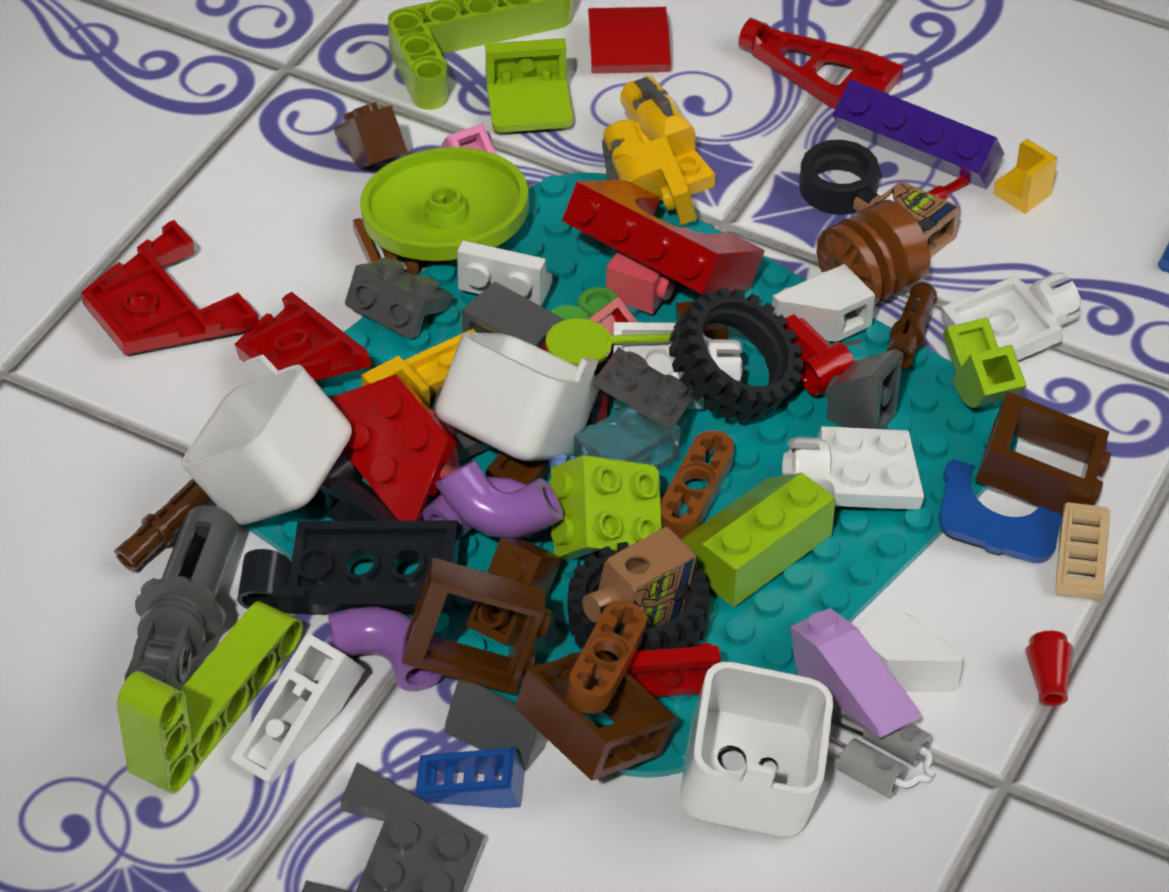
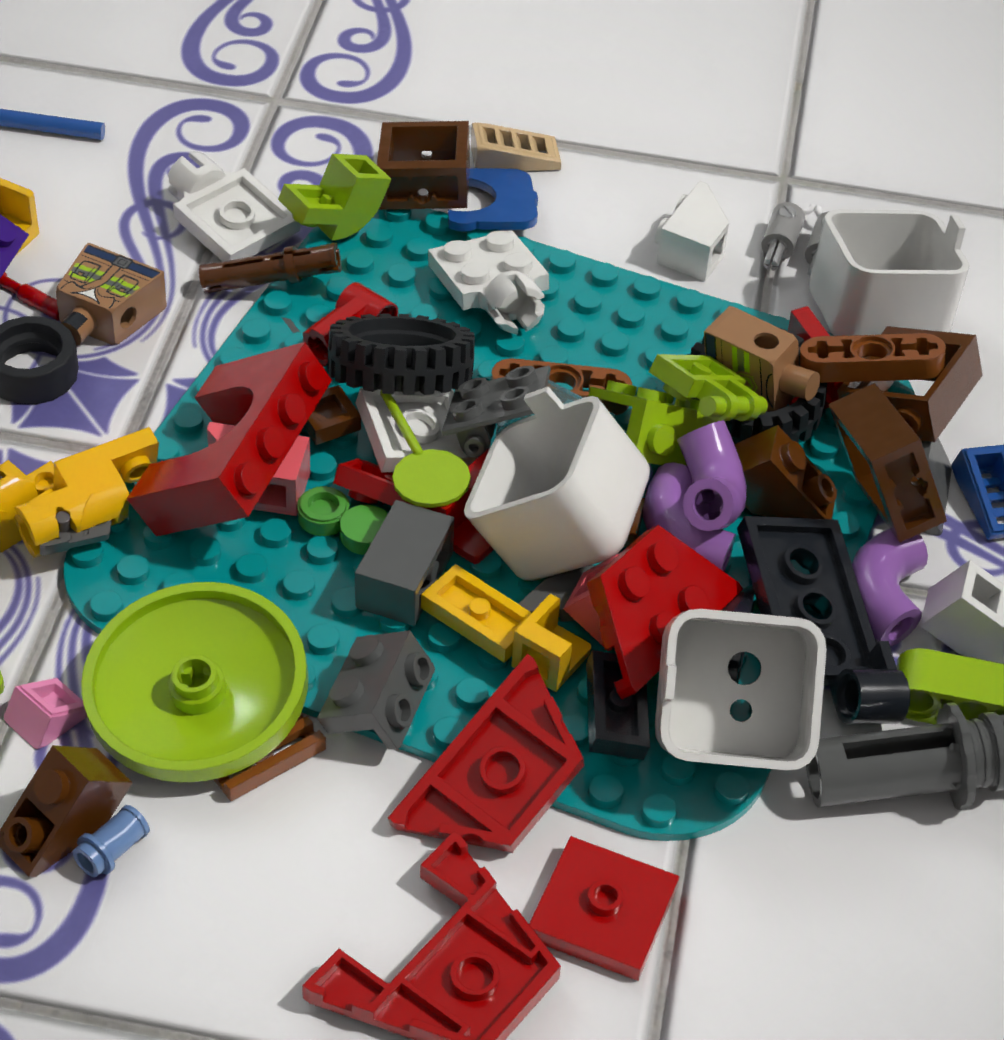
camera: 110 degrees left, 0 degrees up
reddish brown pin [114,479,211,572] -> none
white bracket [457,241,553,306] -> none
lime slope [681,472,836,608] -> none
white slope [772,264,875,342] -> none
lavender slope [790,608,920,738] -> none
dark orange wheel [816,199,931,306] -> none
dark grey slope [825,349,903,429] -> none
red cone [1025,630,1073,706] -> none
none -> medium blue pin [73,805,150,877]
none -> red plate [529,836,680,981]
none -> lime plate [649,354,768,421]

